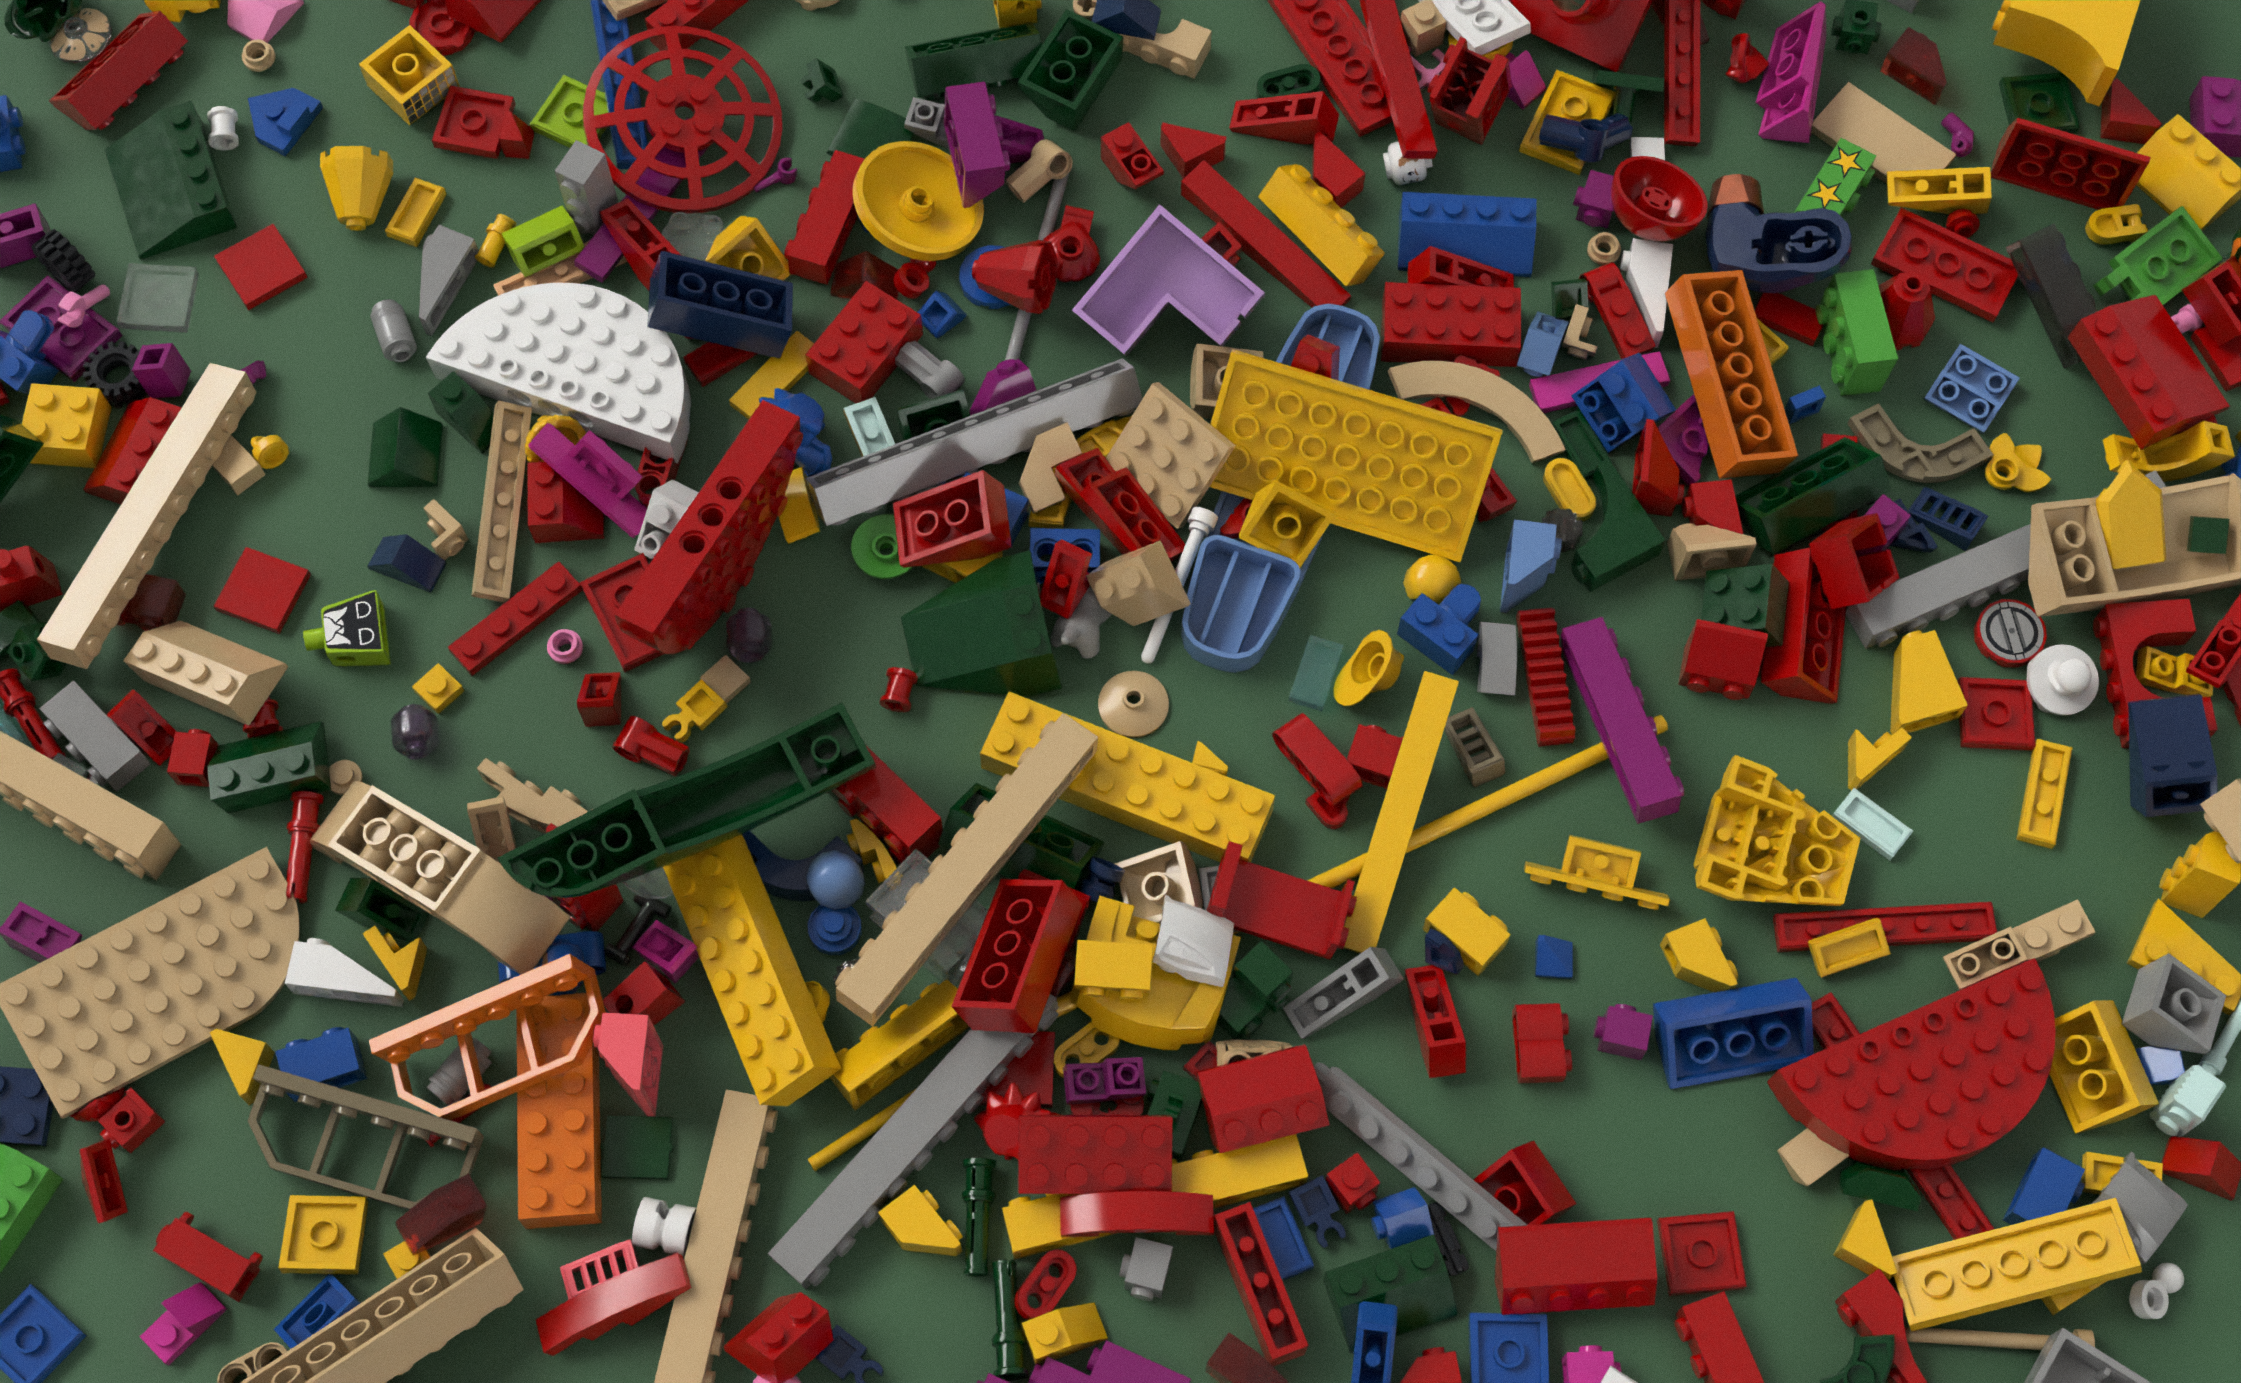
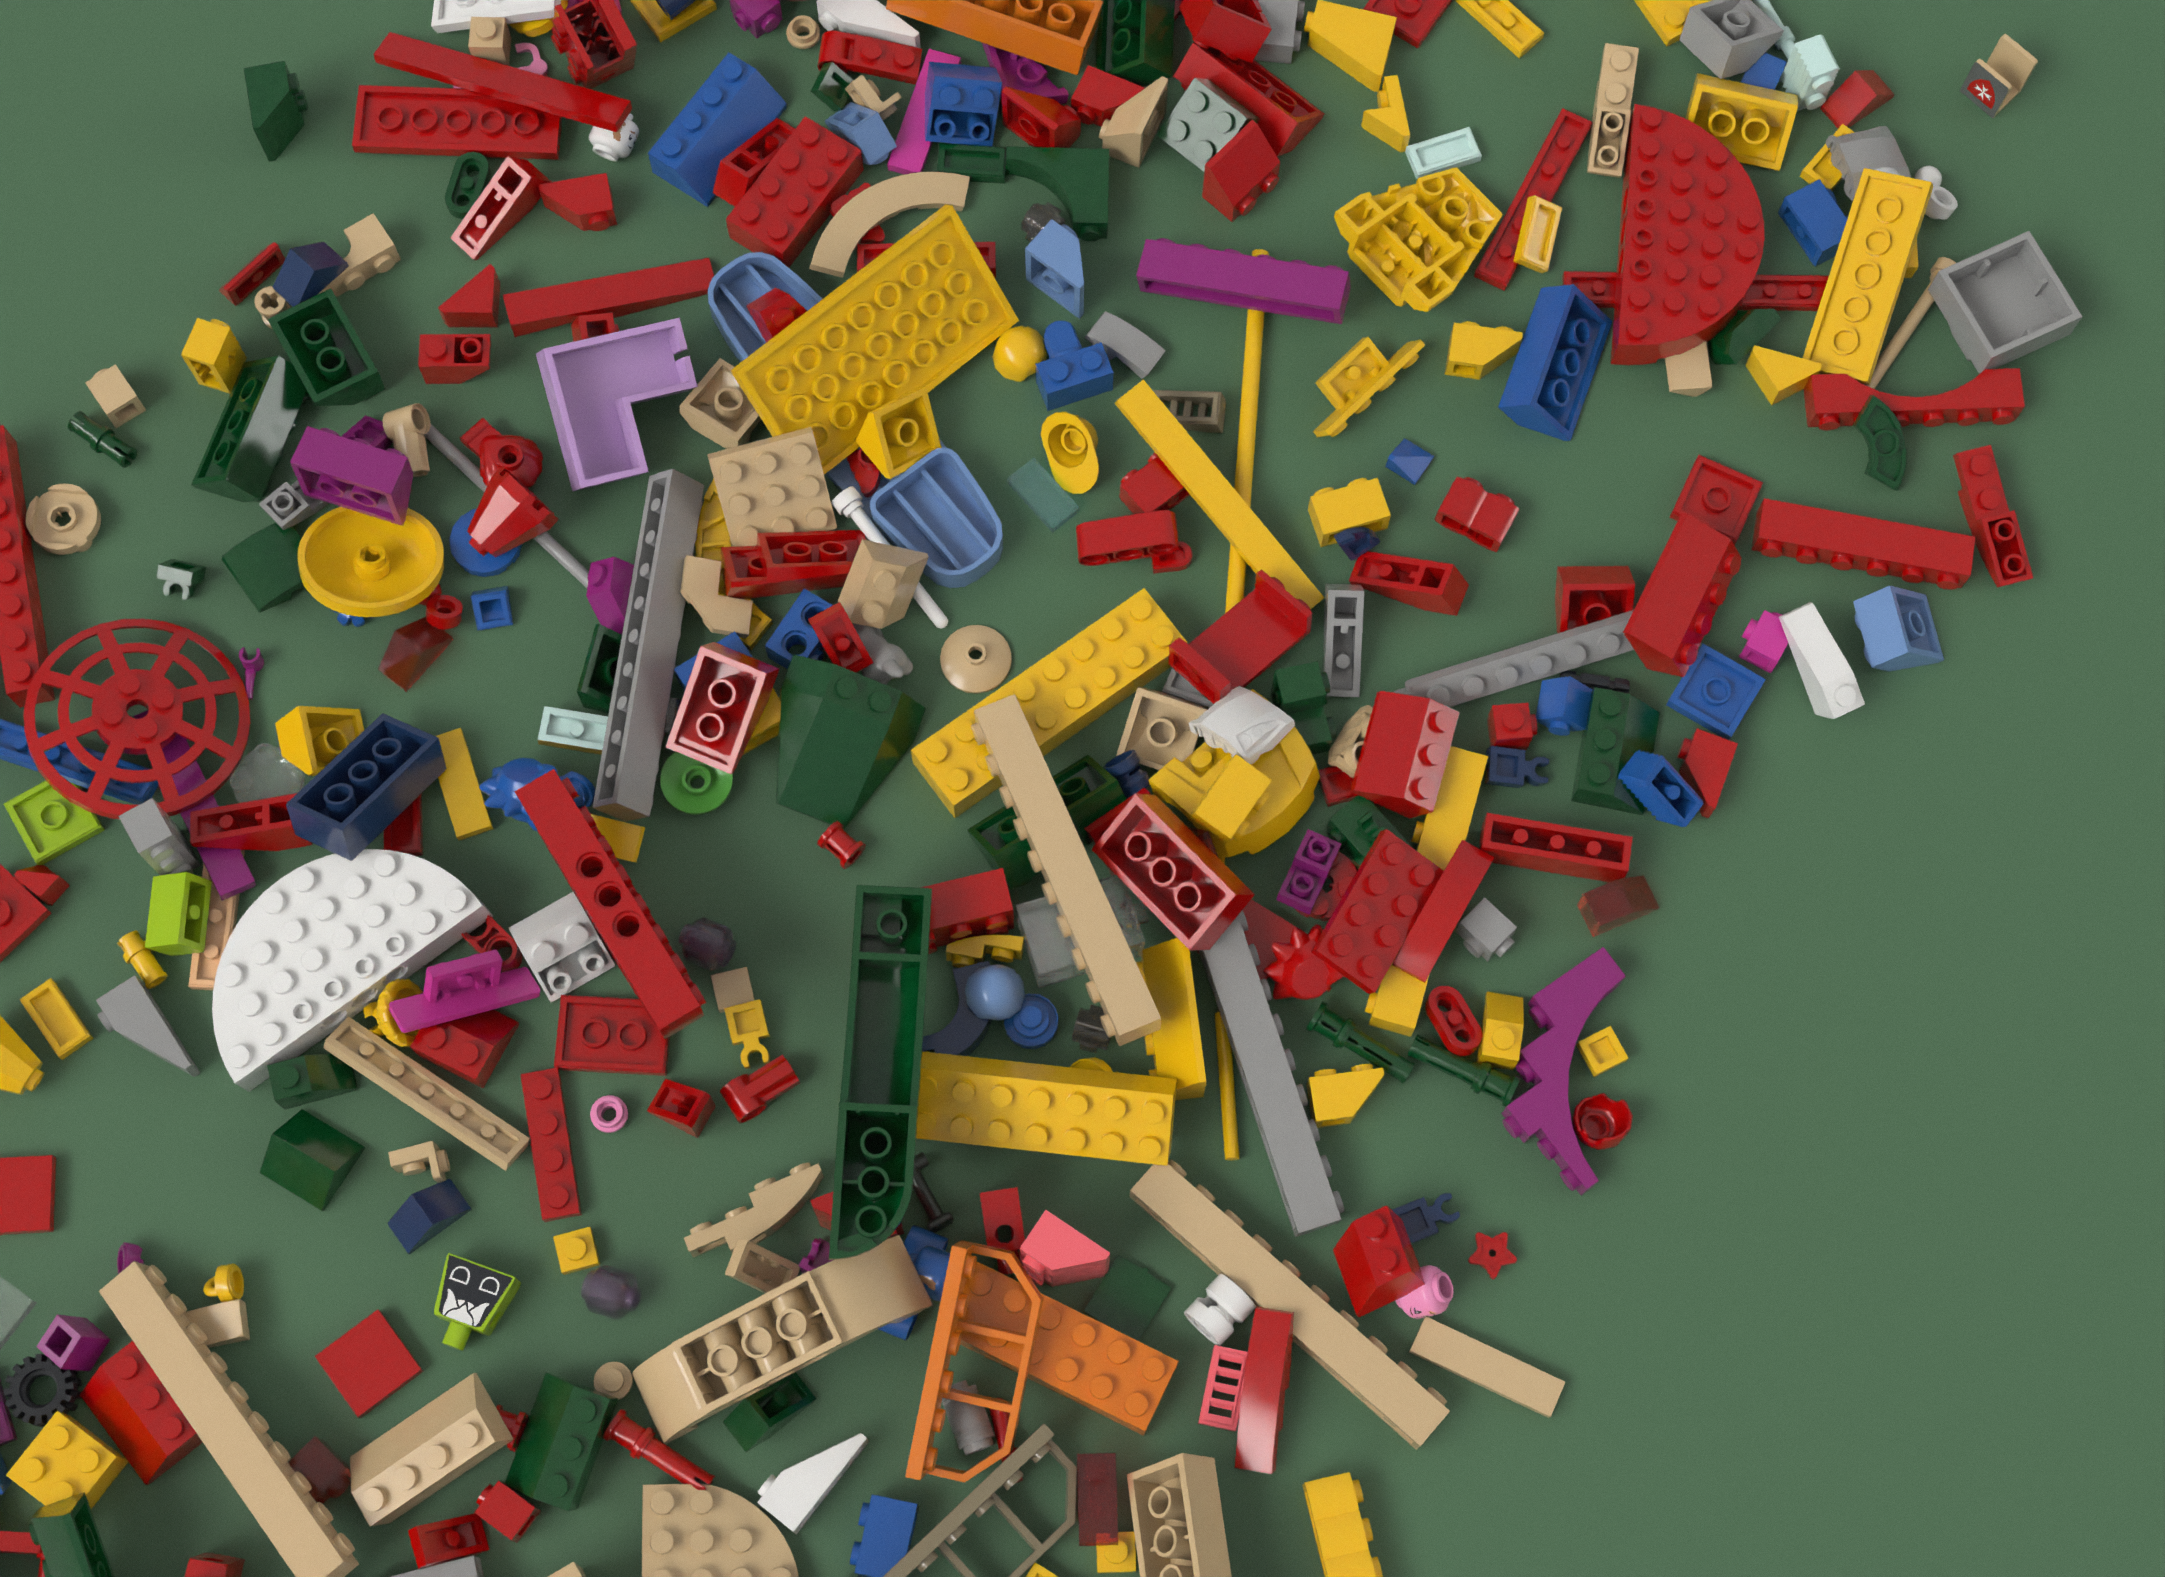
camera: 60 degrees left, 5 degrees up
yellow slope [362,925,427,1001] -> none
light grey head [370,299,417,362] -> none
dark pink slope [632,920,699,983] -> none
red brick [784,150,865,285] -> none
red brick [805,281,923,404] -> none
light grey piece [895,340,965,399] -> none
yellow plate [1054,1022,1120,1078] -> none
yellow slope [1192,741,1228,776] -> none
blue tile [1253,1196,1314,1281] -> none
yellow brick [1258,164,1385,286] -> none
red gear [1516,607,1576,747] -> none
yellow tile [1543,458,1596,522] -> none
magenta brick [1593,1004,1653,1060] -> none

